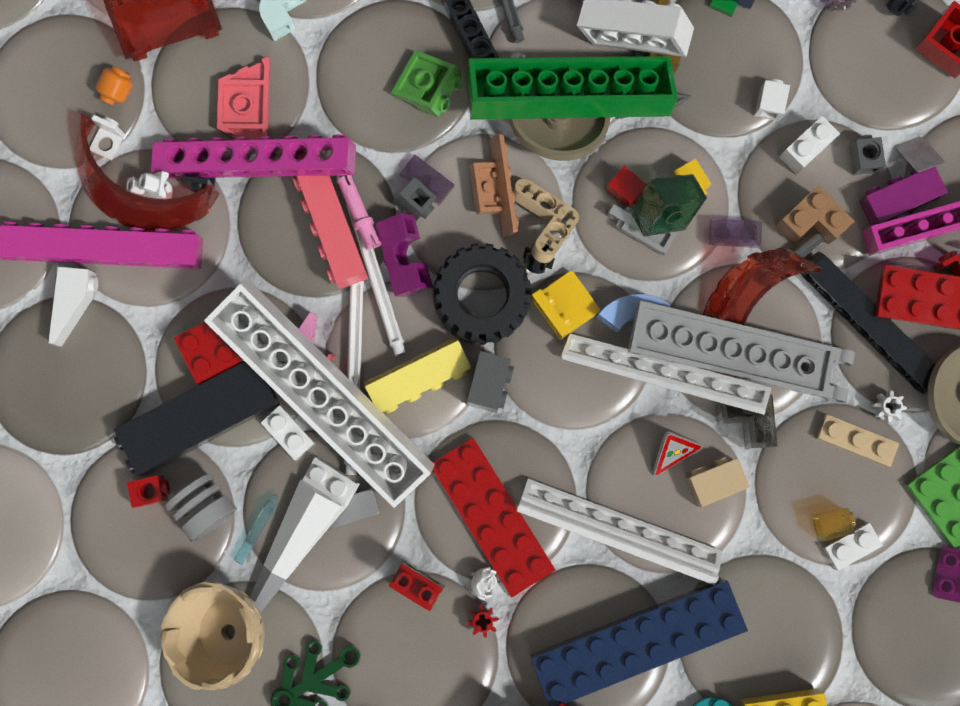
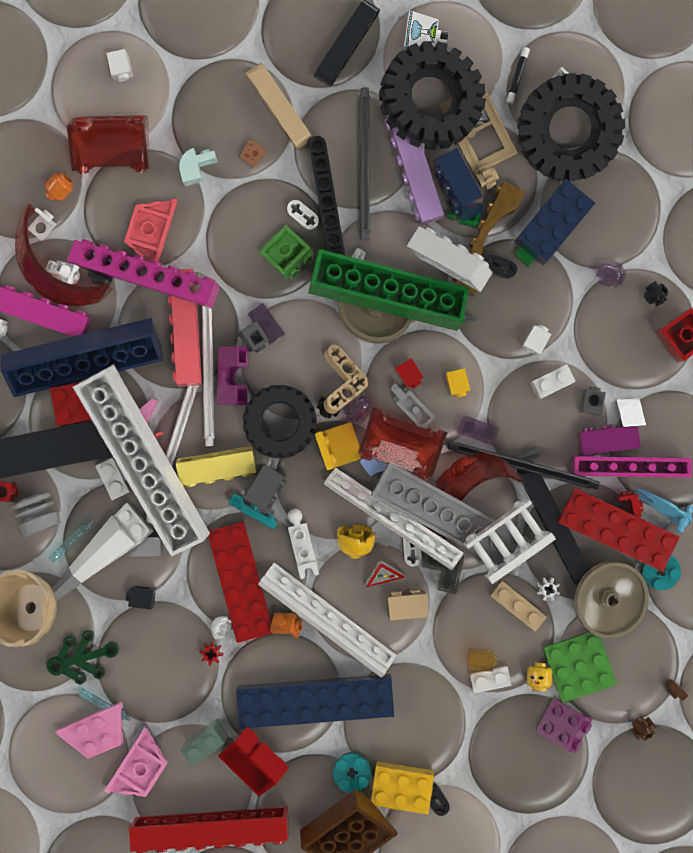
camera: 20 degrees right, 5 degrees up
bright pink pin [337,175,381,250] -> none
red hips [388,561,445,612] -> none
nougat bracket [469,134,519,238] -> none
clear green brick [631,174,707,237] -> none
medium nougat brick [776,185,855,244] -> none
none -> dark blue brick [0,318,163,397]
none -> black brick [126,586,156,610]
none -> teal hinge [228,494,278,530]
none -> orange bracket [270,613,302,638]
none -> white beam [287,200,319,231]
none -> white plate [287,508,319,579]
none -> yellow cylinder [337,524,376,559]
none -> head [344,395,372,424]
none -> clear red windscreen [358,407,448,480]
none -> white beam [403,538,422,567]
none -> black piece [447,441,600,490]
none -> white fence [463,499,556,584]
none -> black beam [483,254,517,279]
none -> yellow head [527,662,552,691]

